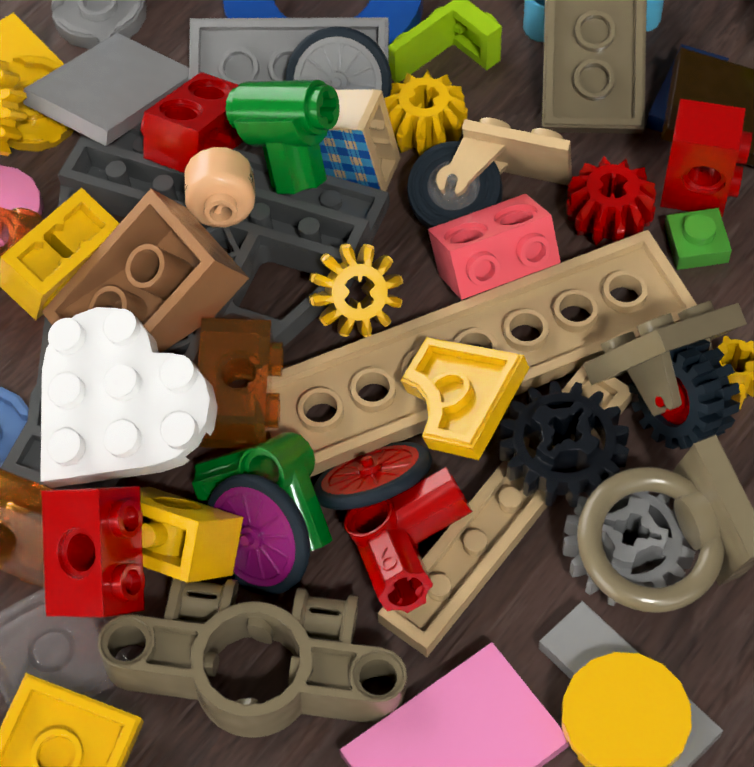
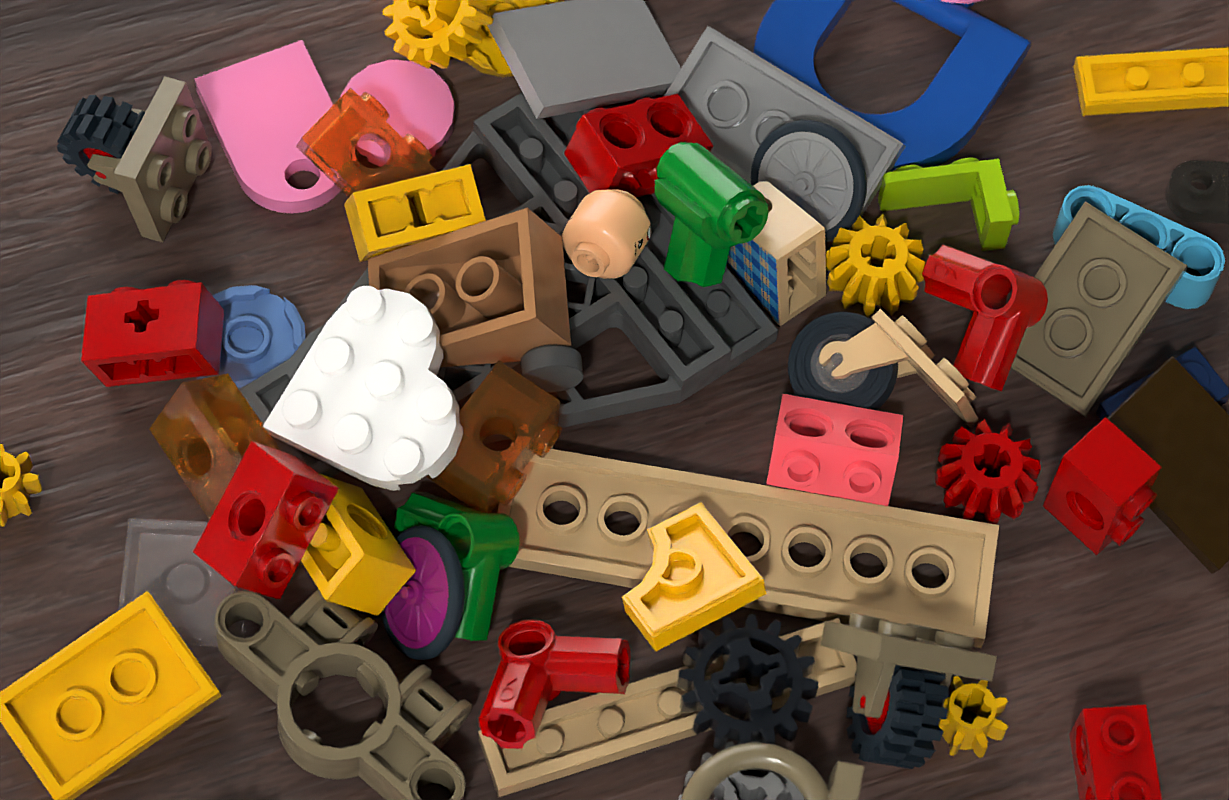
camera: 25 degrees right, 5 degrees up
yellow gear [309,243,403,337] -> none
wheel [313,442,432,510] -> none
bright green plate [664,208,732,270] -> none
none -> dark grey tile [520,344,583,392]
none -> red piece [922,244,1048,391]

